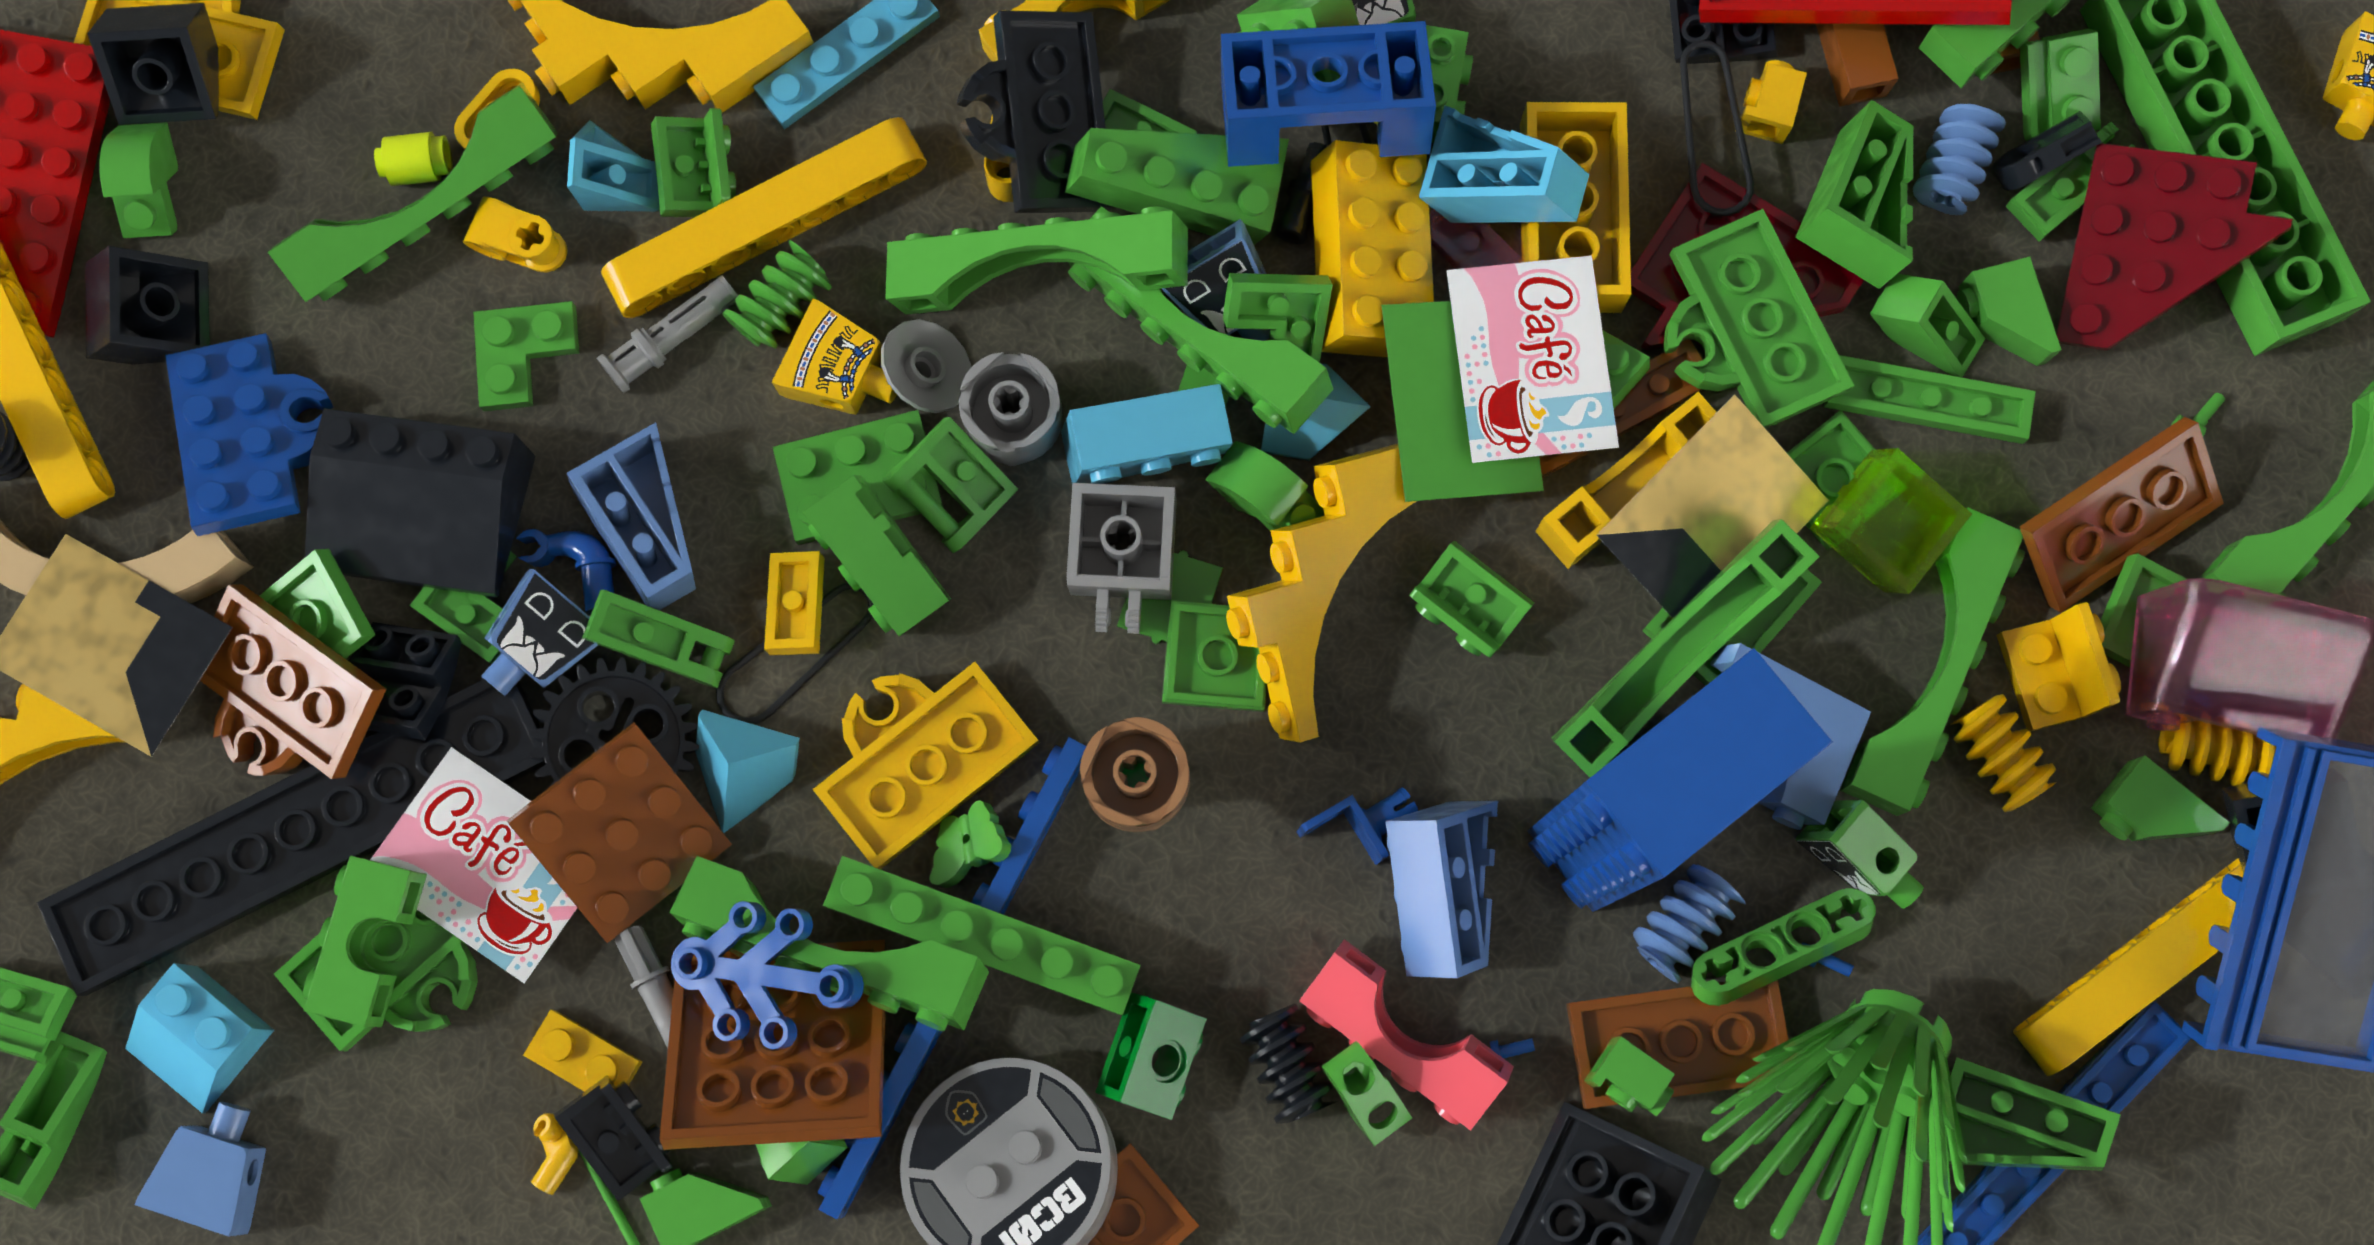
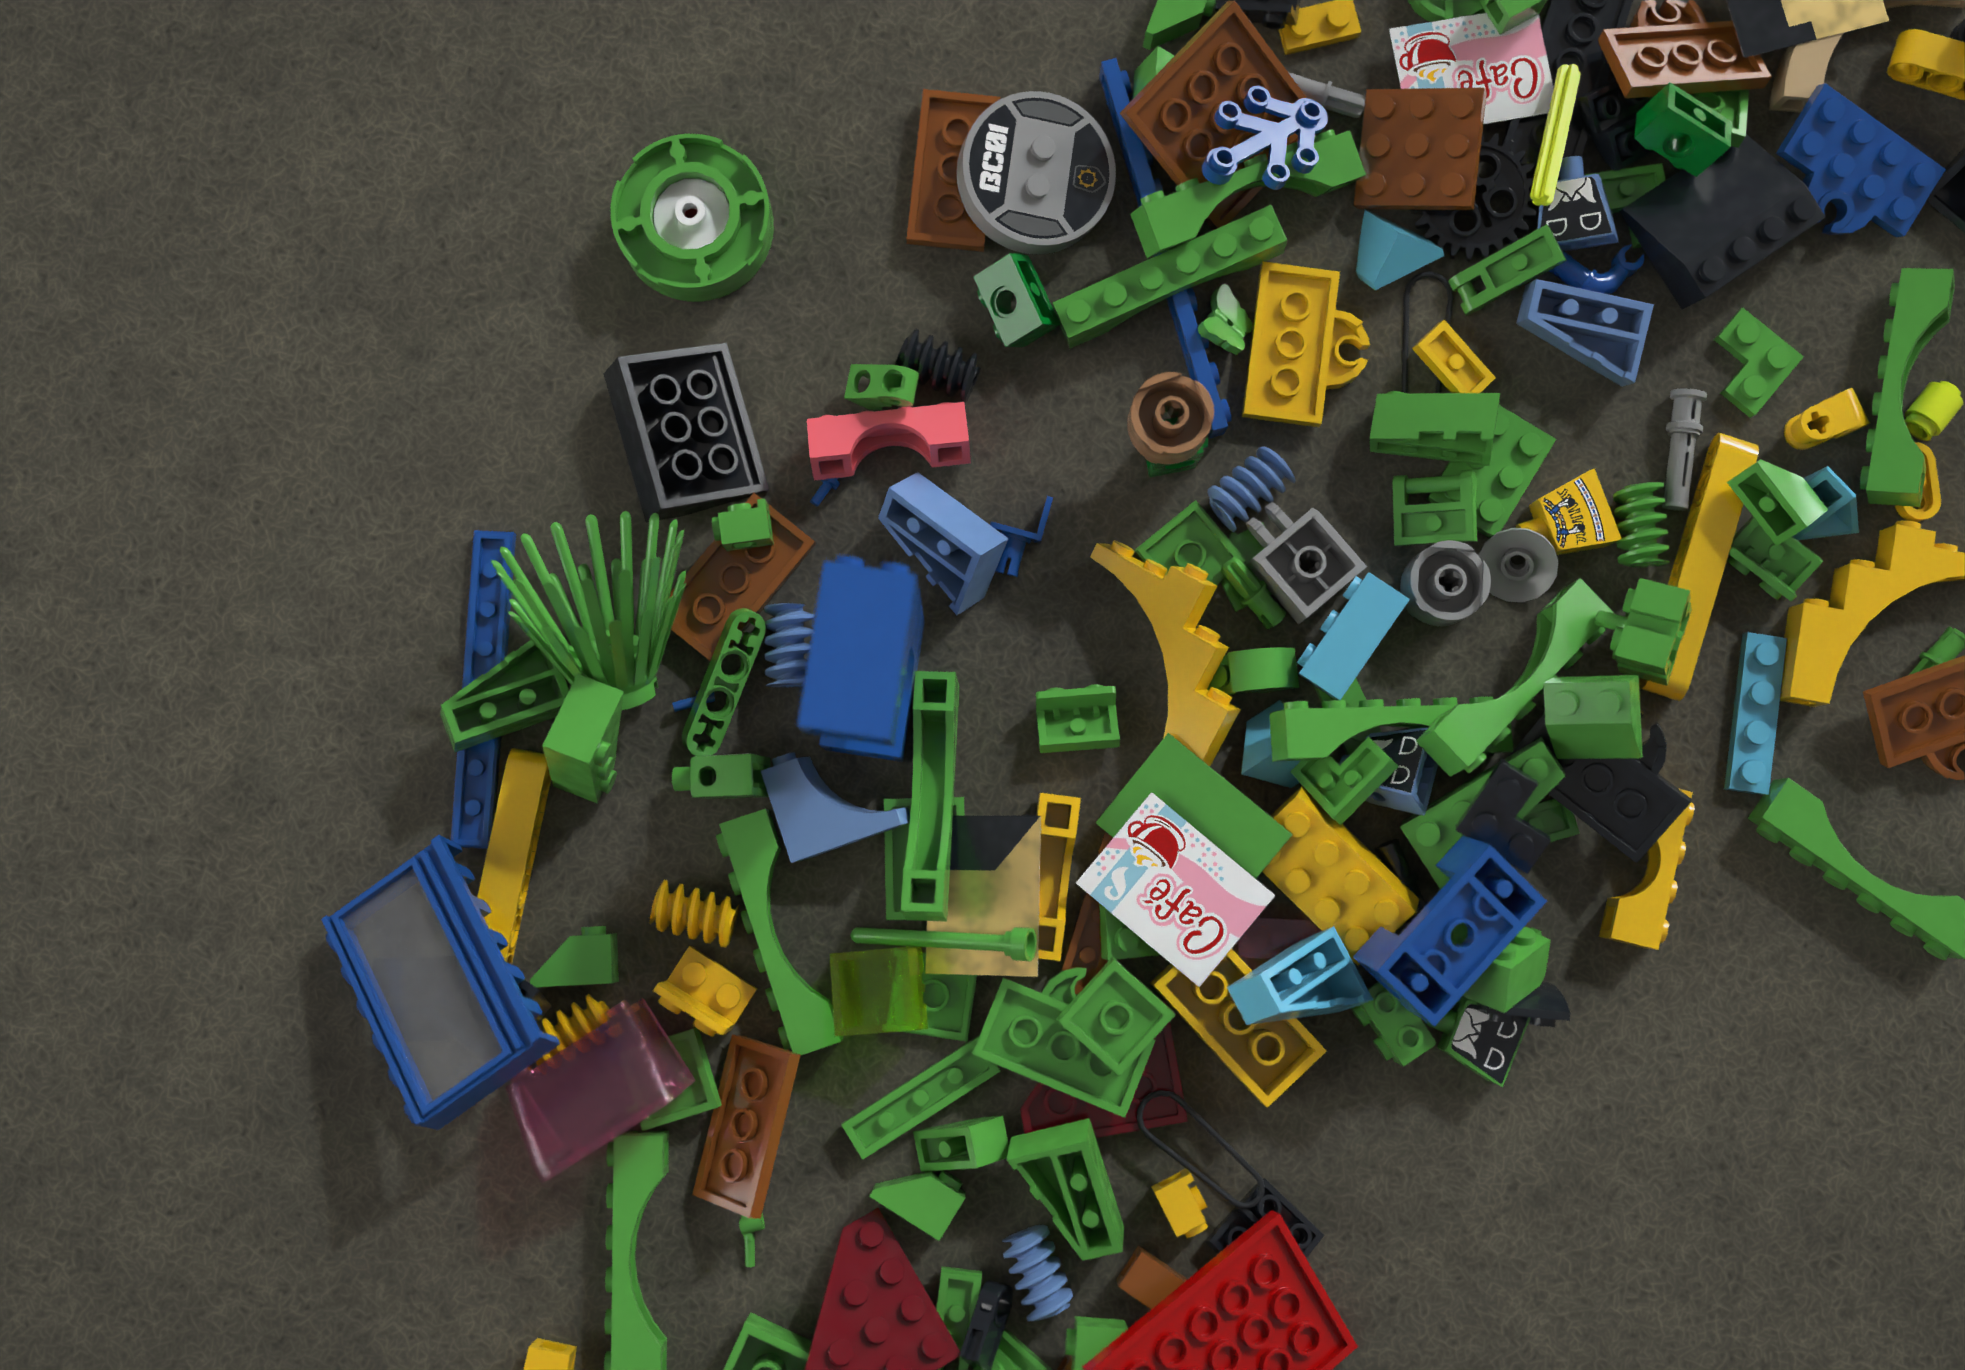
camera: 130 degrees right, 5 degrees up
none -> bright green wedge [542,674,624,804]
none -> bright green piece [851,927,1037,961]
none -> bright green plate [1057,957,1175,1076]
none -> medium blue piece [1208,446,1296,532]
none -> bright green axle [1221,557,1286,629]
none -> black plate [1455,759,1551,874]
none -> neon yellow axle [1530,64,1581,206]
none -> bright green slope [1543,675,1643,759]
none -> bright green brick [1595,578,1692,686]
none -> green brick [1634,82,1732,177]
none -> bright green slope [1727,459,1828,546]

